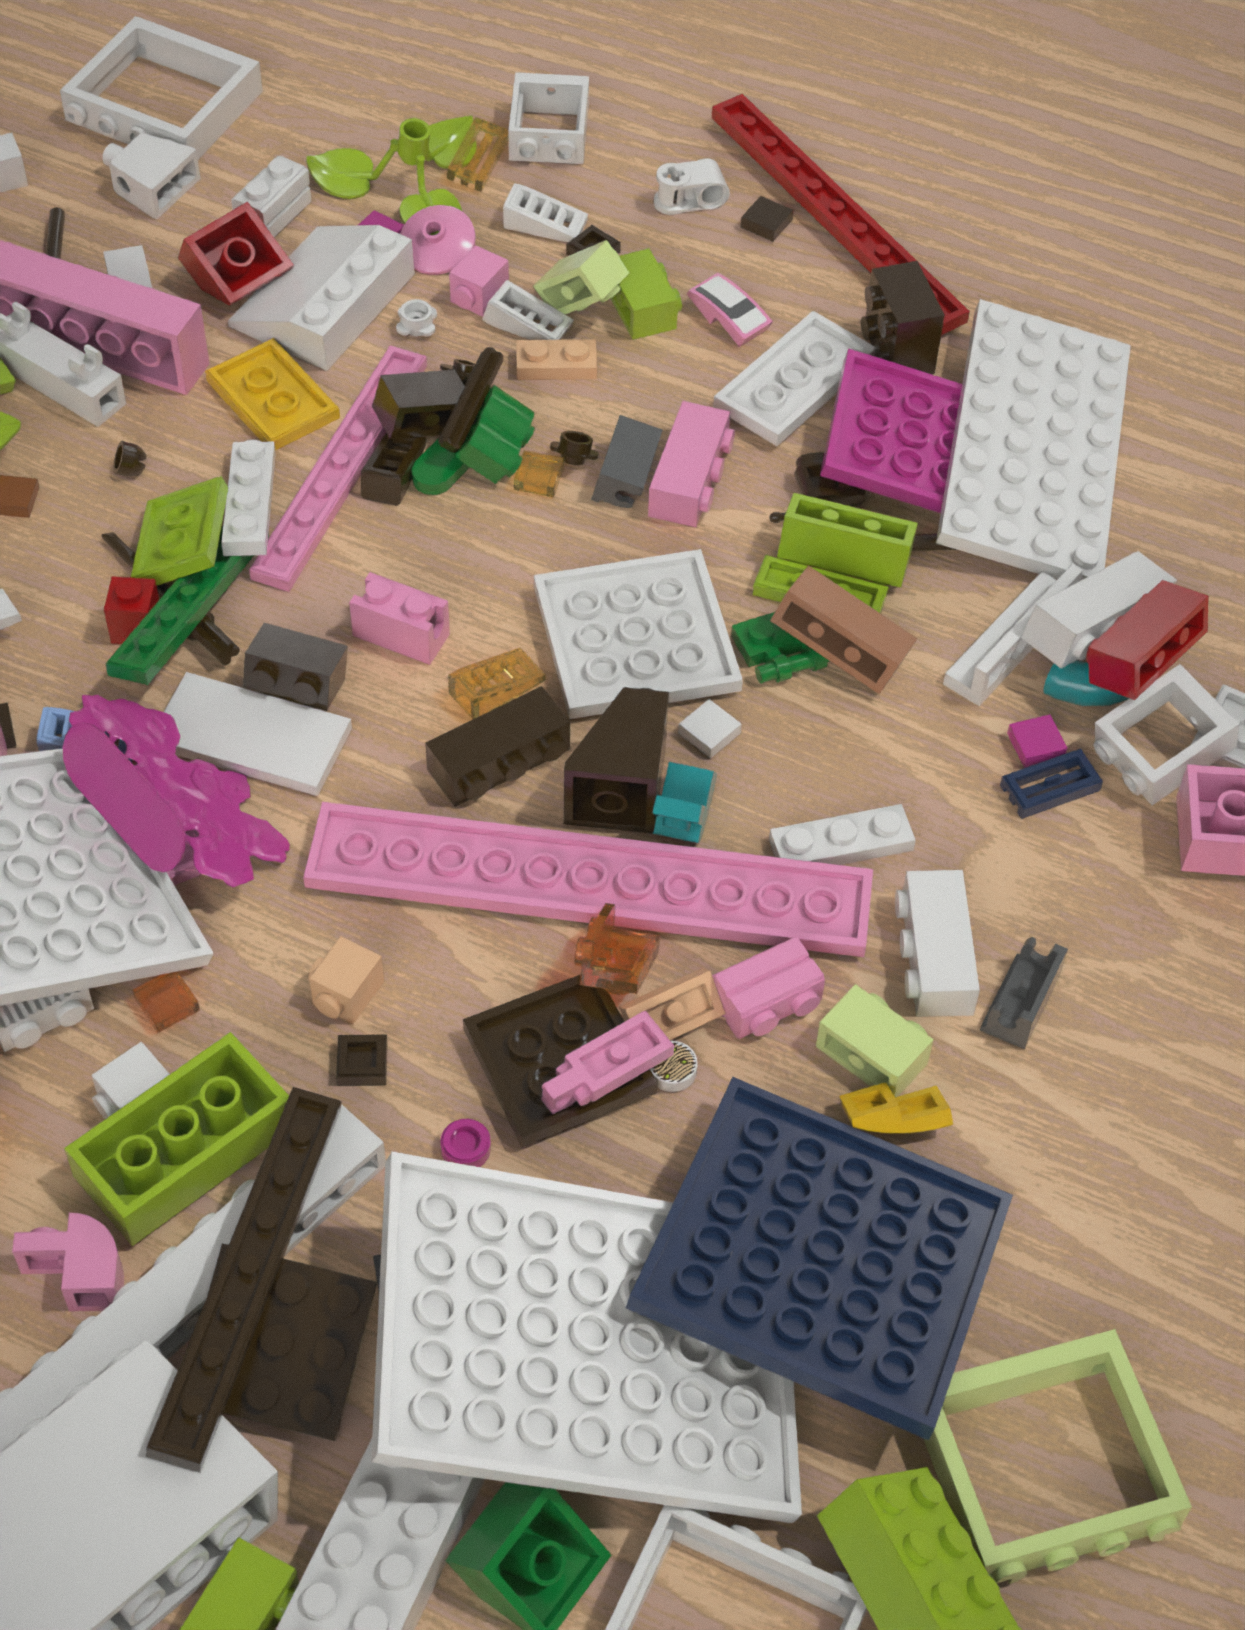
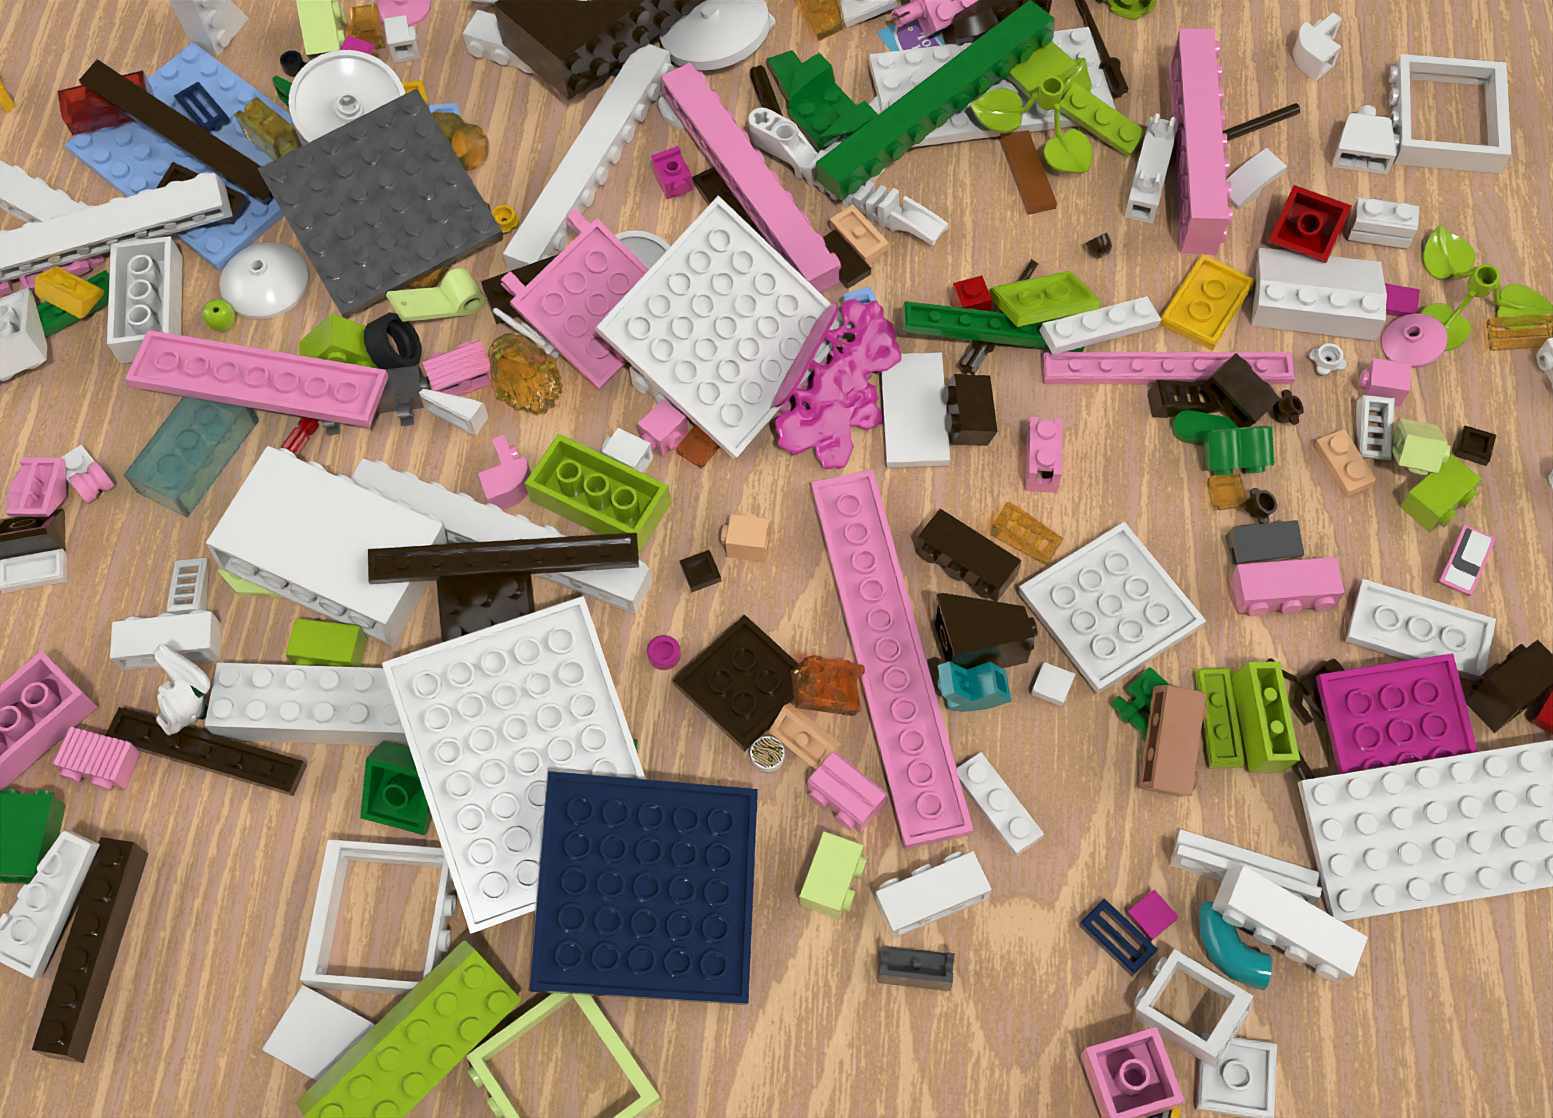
camera: 75 degrees right, 10 degrees up
dark brown axle [438,347,504,453] -> none
white slope [503,183,588,243] -> none
bright pink hinge [541,1011,675,1114] -> none
yellow slope [839,1082,954,1133] -> none
red brick [1086,580,1209,700] -> none
none -> bright pink brick [638,399,688,457]

